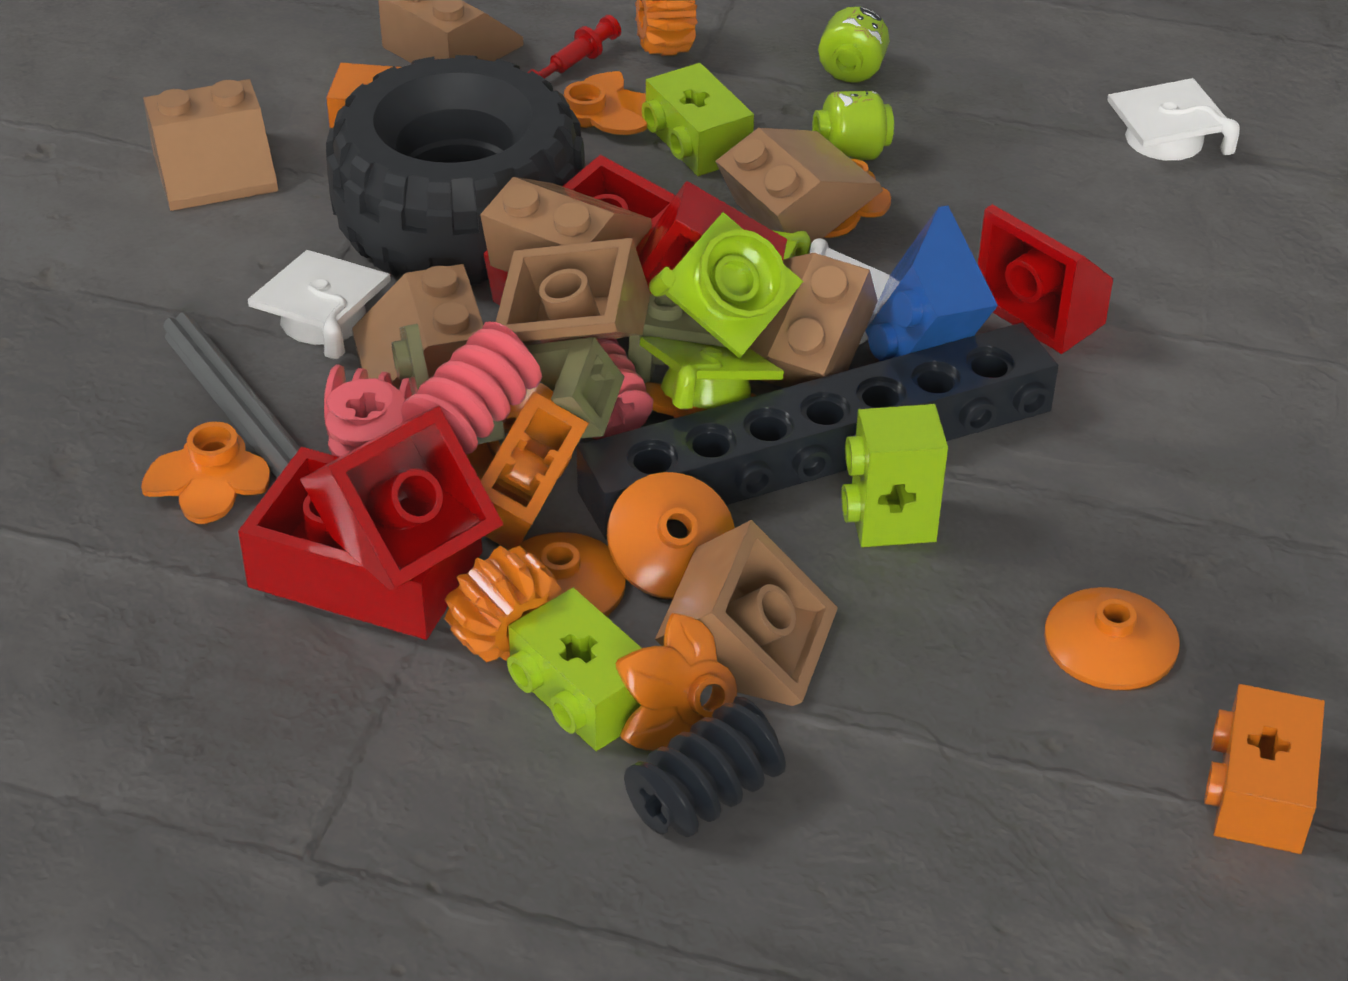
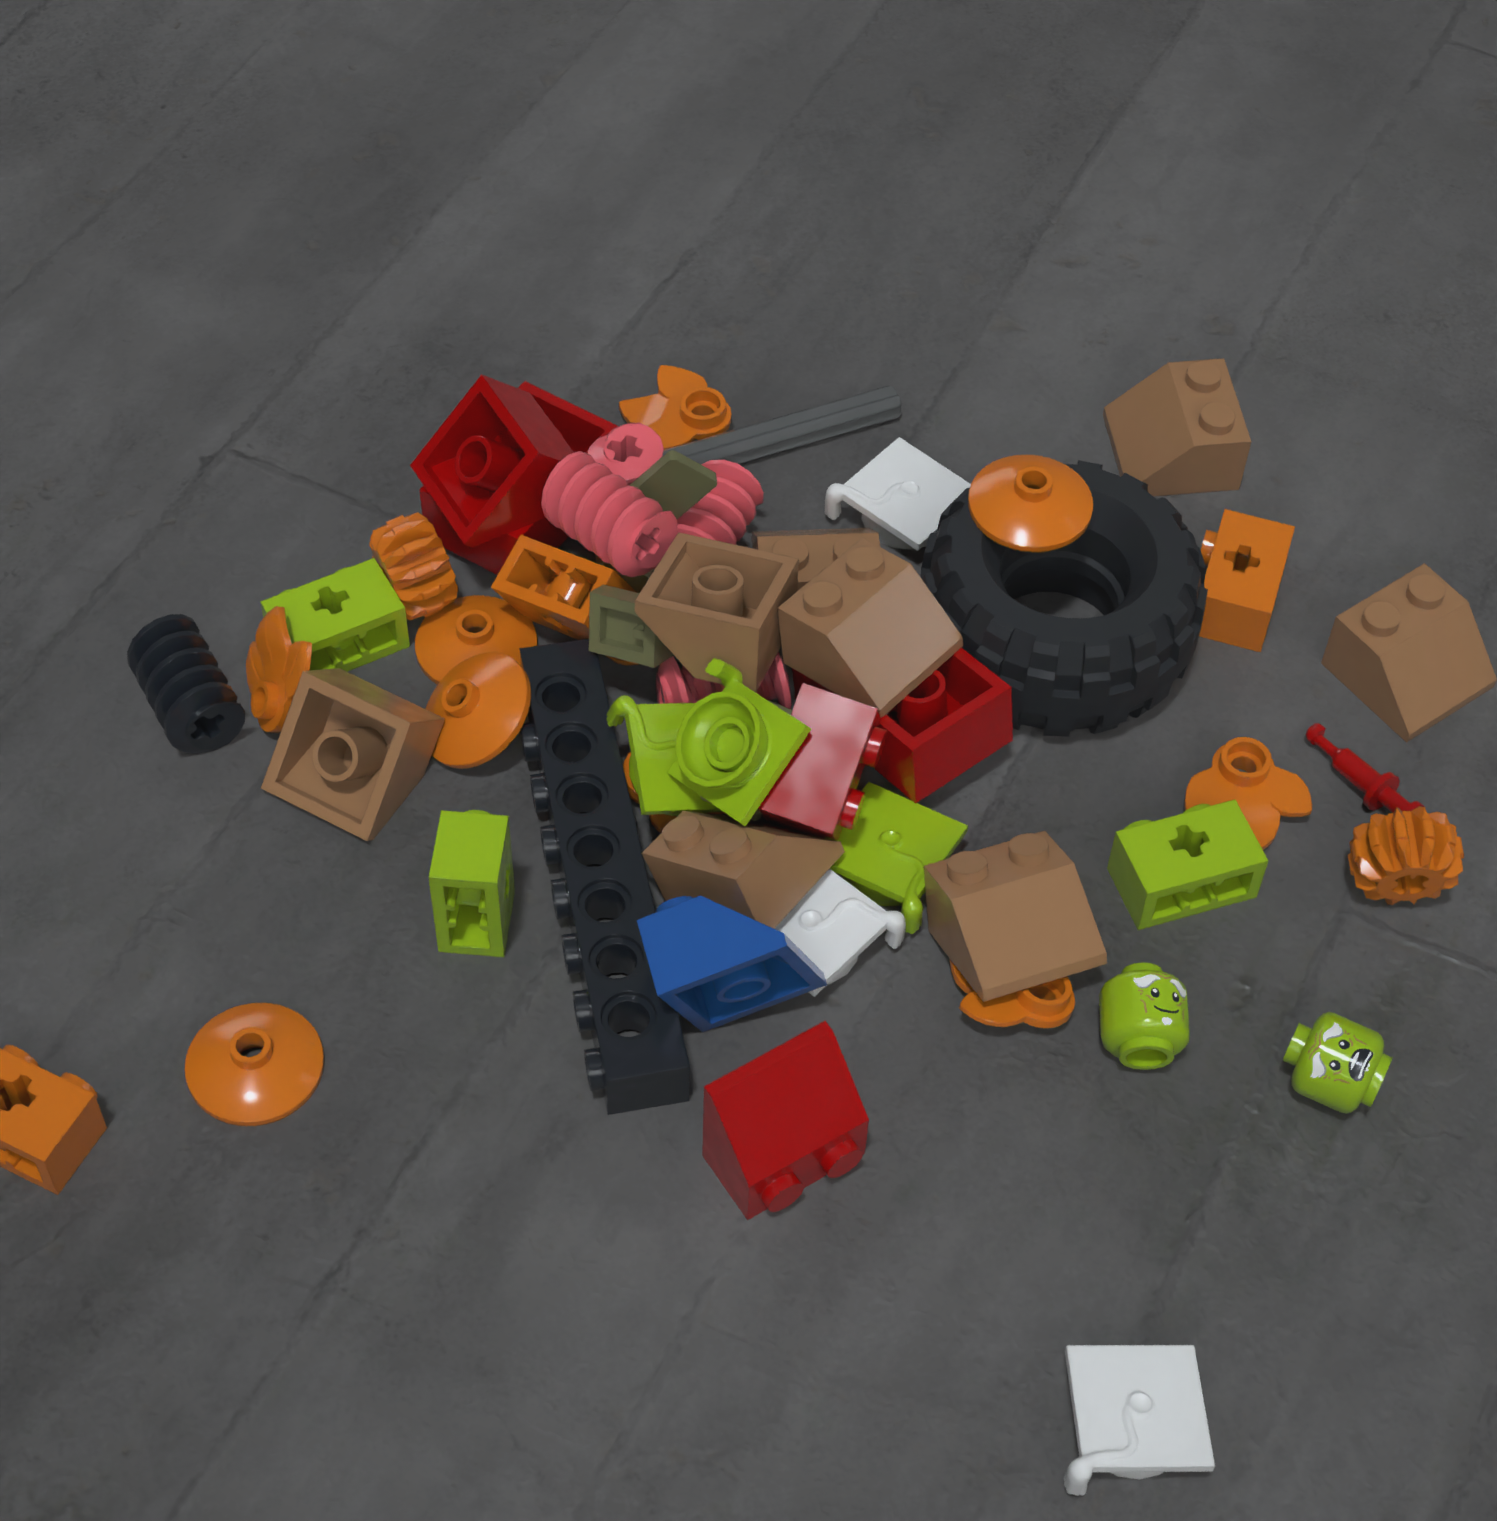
camera: 100 degrees right, 10 degrees up
none -> orange dish [968,455,1093,552]

